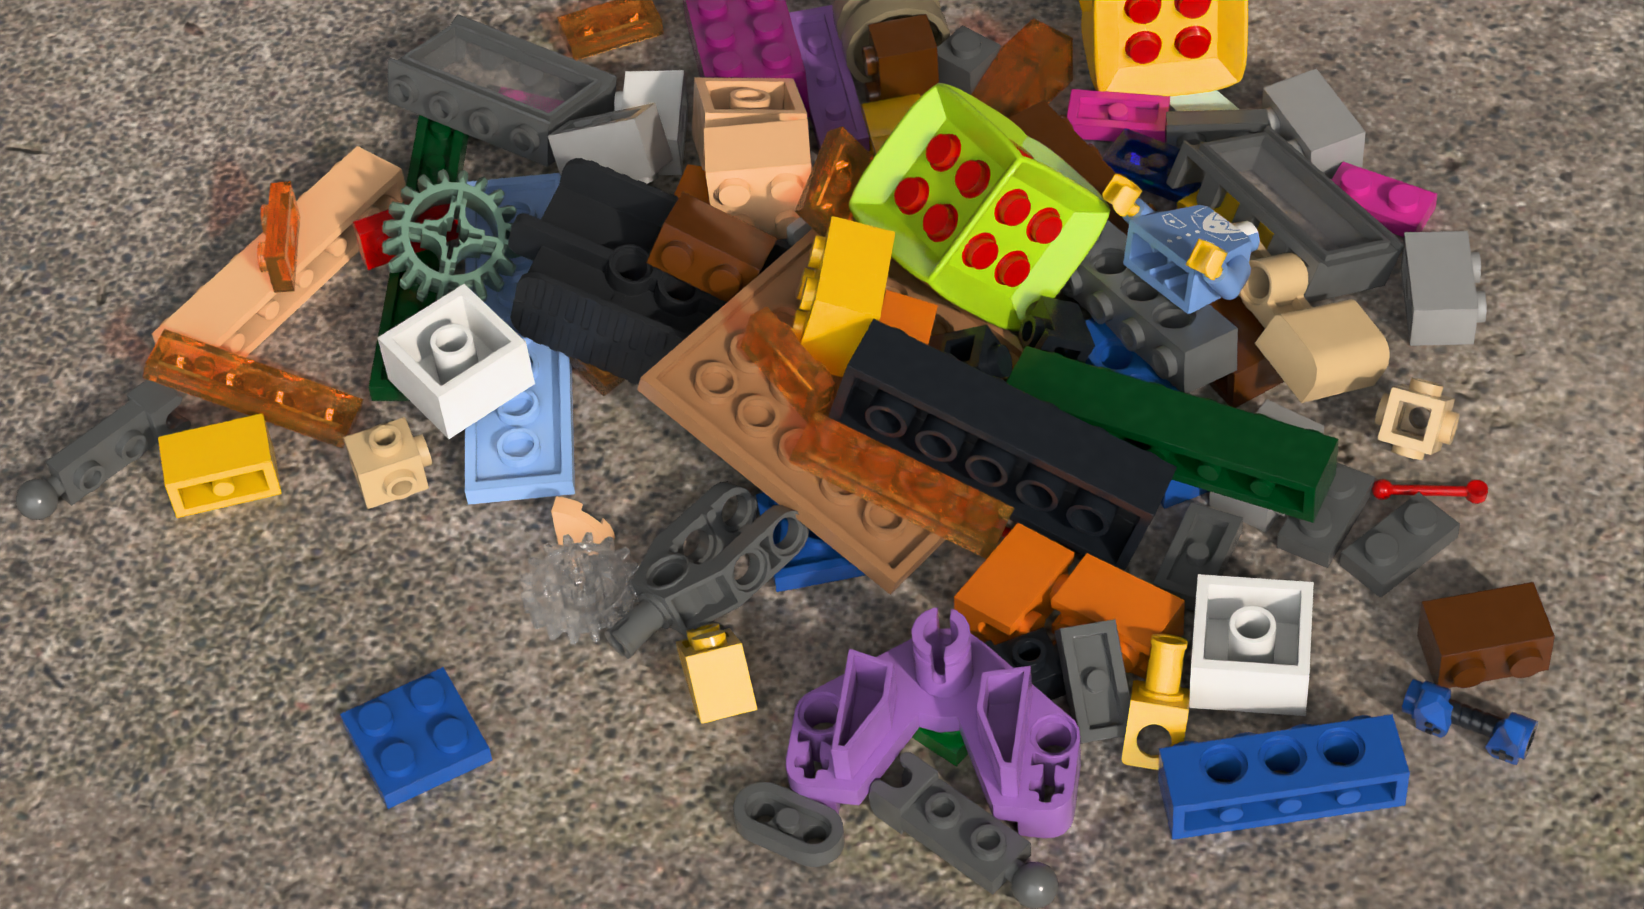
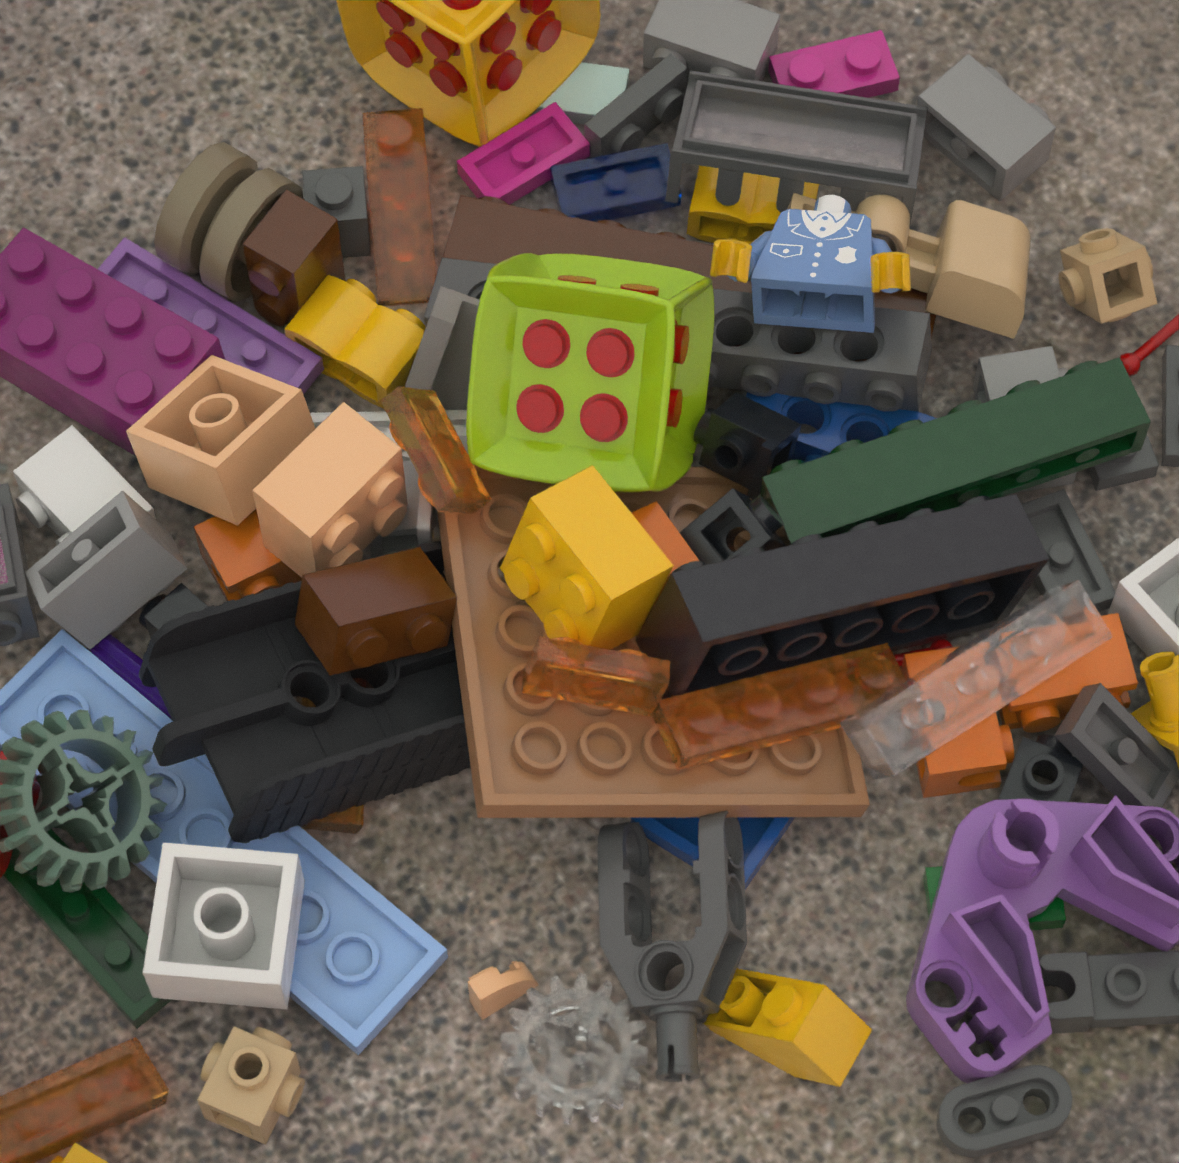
camera: 50 degrees left, 15 degrees up
none -> clear brick [840,580,1113,779]

